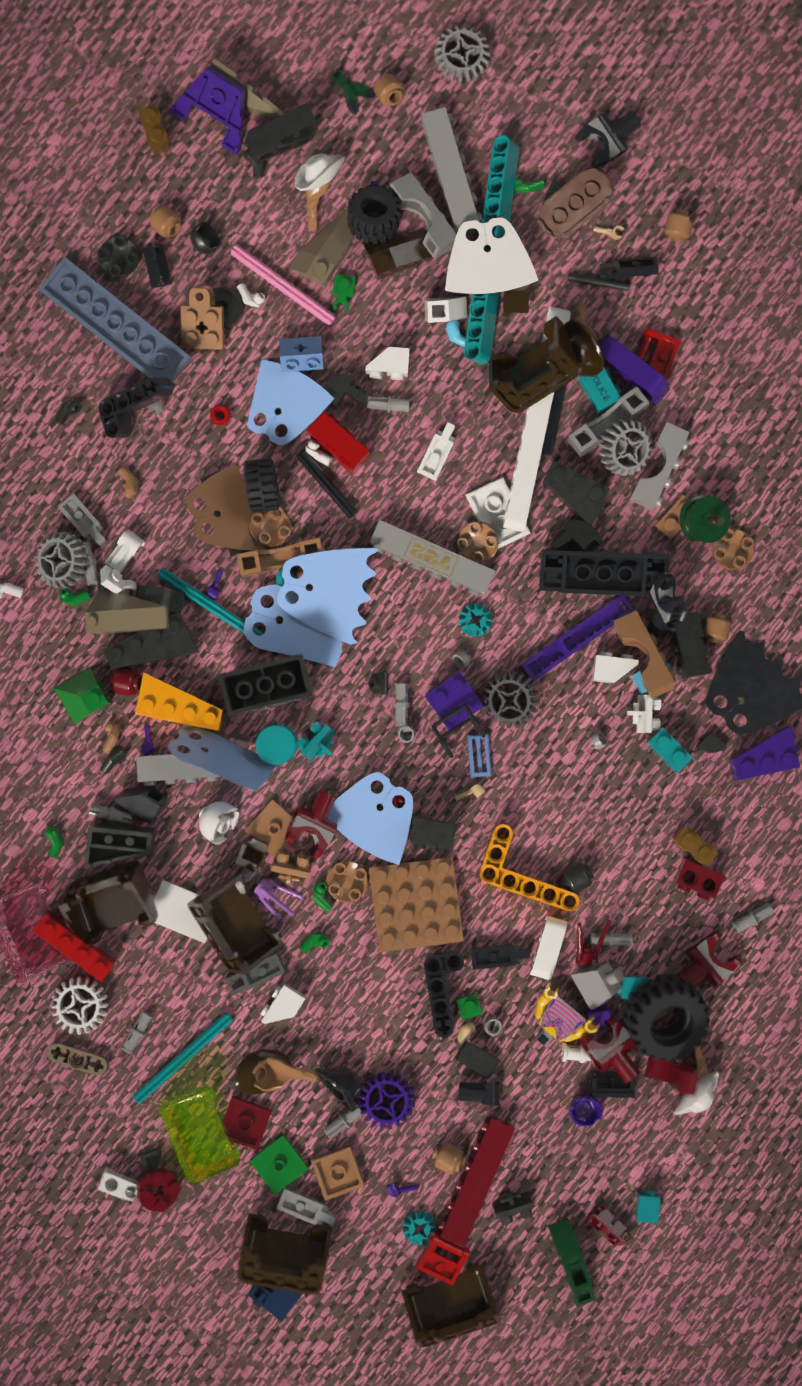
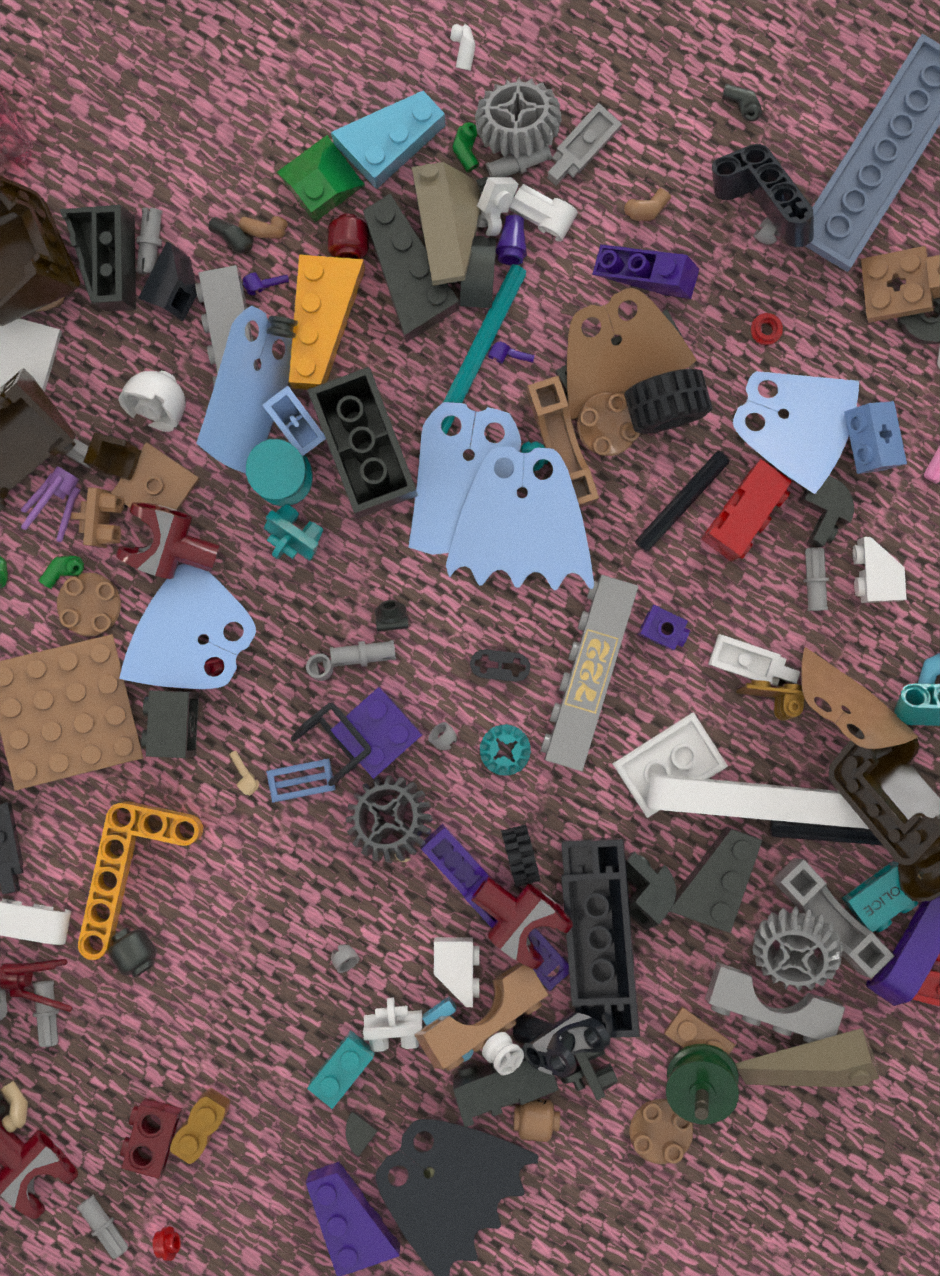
camera: 85 degrees right, 0 degrees up
green arm [45,826,64,858] -> none
white arm [305,440,333,466] -> none
medium nougat dish [457,521,498,564] -> none
none -> tan arm [0,1080,28,1132]
none -> red plate [153,1226,181,1261]
none -> light blue slope [262,386,326,456]
none -> pearl dark grey bush [266,316,298,338]
none -> medium azure wedge [331,91,446,189]
none -> black beam [470,649,530,682]
none -> dark red connector [471,877,573,969]
none -> white wheel [482,1032,524,1075]
none -> dark purple cone [495,215,527,266]
none -> black tyre [501,824,541,887]
none -> pearl dark grey hips [560,1036,618,1100]
none -> dark purple slope [592,244,699,299]
none -> dark purple brick [637,604,690,651]
none -> pearl gold hinge [736,680,805,721]
none -> dark tan wedge [736,1028,879,1087]
none -> medium nougat piece [801,647,918,749]

